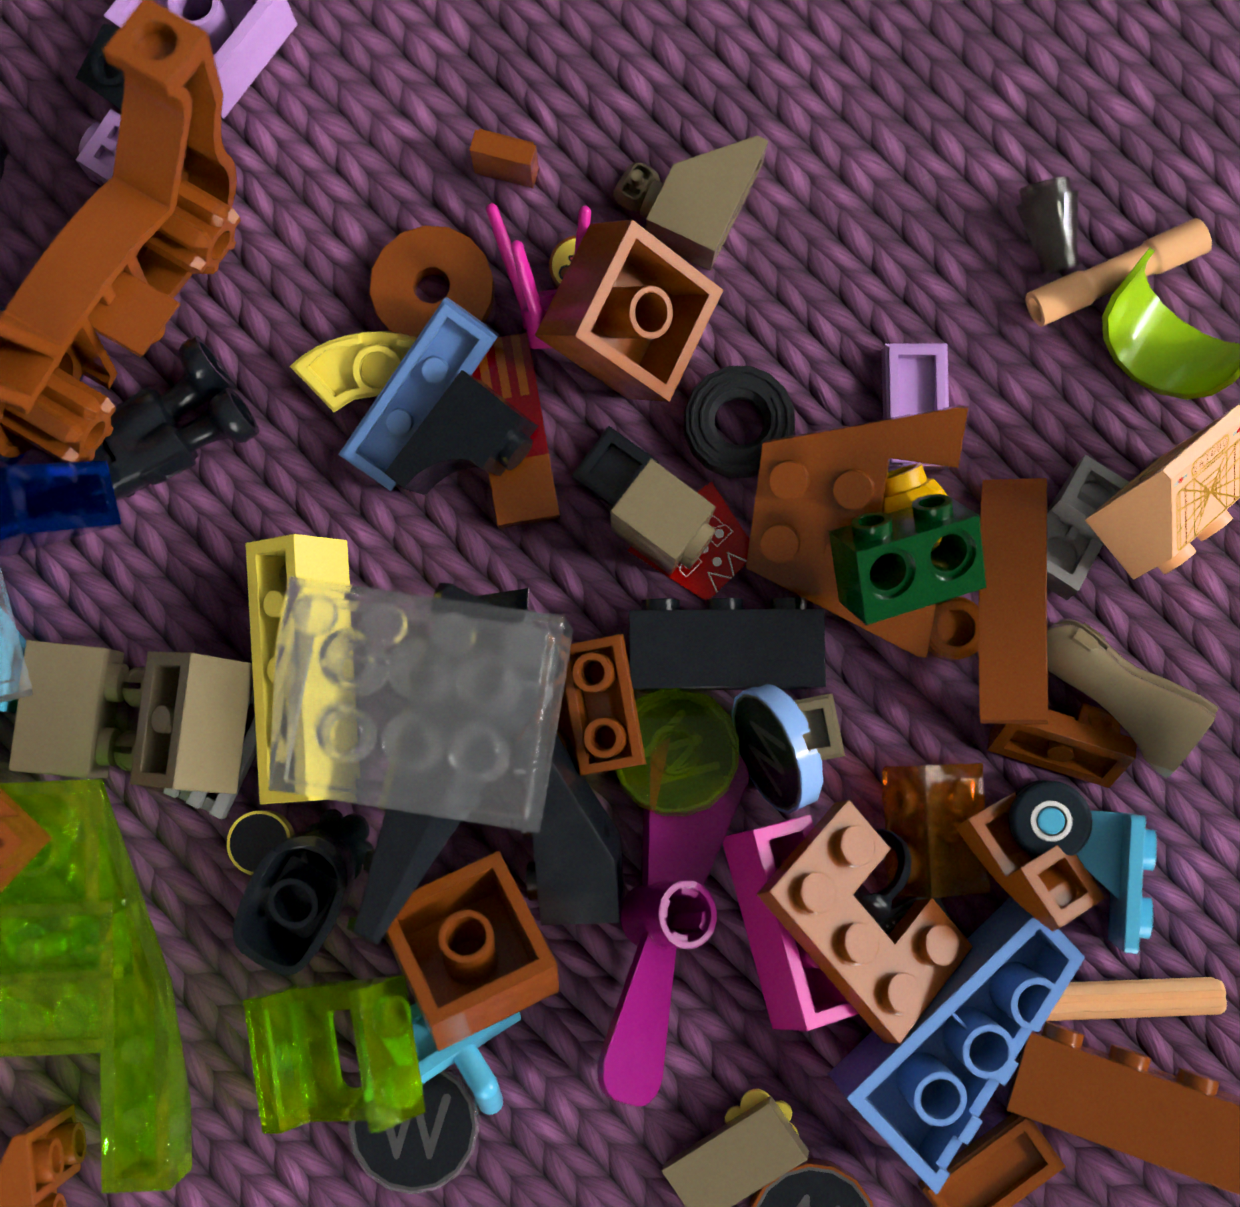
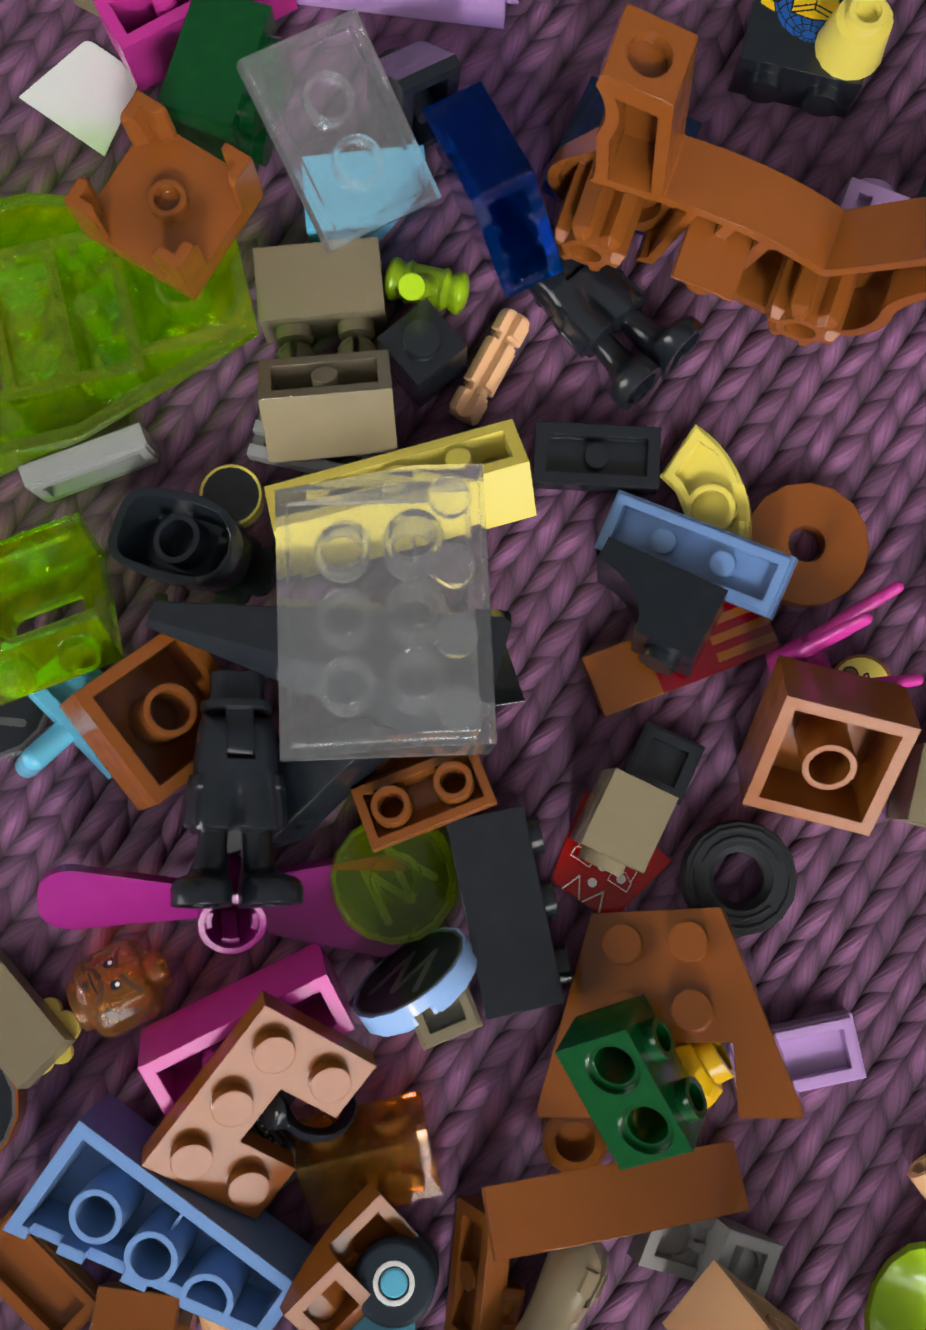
camera: 80 degrees right, 0 degrees up
none -> light grey tile [18,423,161,503]
none -> clear orange head [66,938,172,1038]
none -> black piece [170,670,304,909]
none -> black brick [377,298,467,408]
none -> lime piece [384,257,470,315]
none -> light nougat axle [449,308,530,426]
none -> black plate [532,421,661,495]

